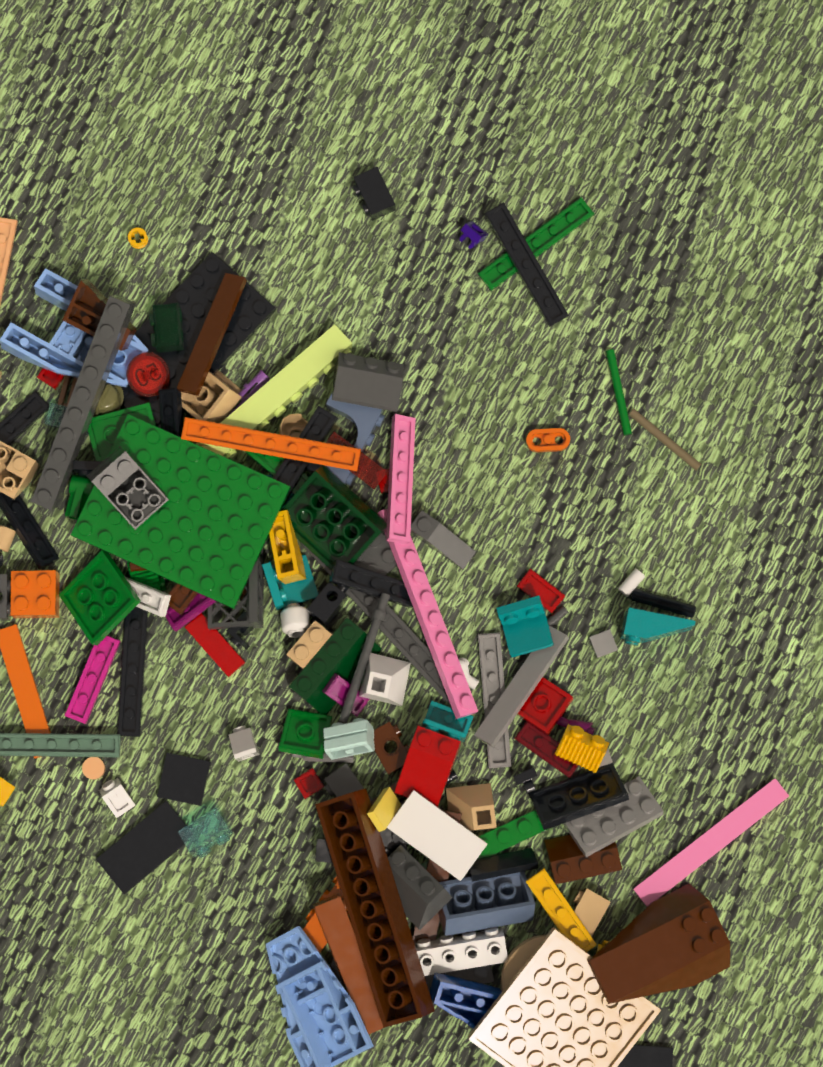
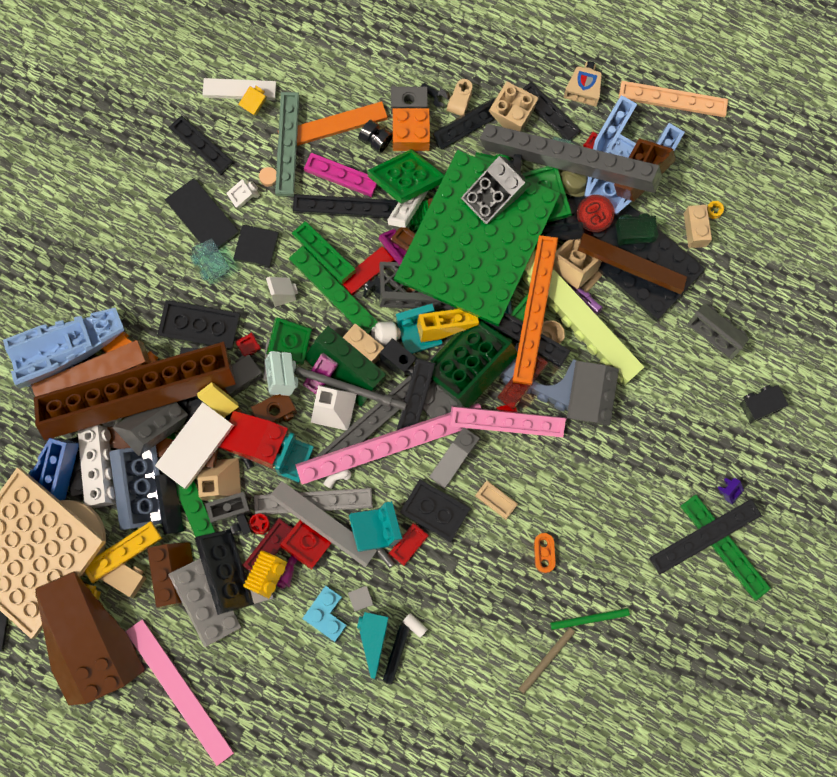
camera: 85 degrees right, 5 degrees down
none -> black plate [157,300,241,351]
none -> black tile [168,115,234,175]
none -> dark grey brick [205,492,252,526]
none -> red wheel [249,513,270,535]
none -> green plate [289,246,378,334]
none -> green plate [292,221,356,284]
none -> medium azure plate [302,586,347,642]
none -> black wheel [358,120,393,154]
none -> black plate [400,479,470,543]
none -> tan tile [475,481,518,520]
none -> tan brick [684,205,712,248]
none -> dark grey slope [687,303,750,360]

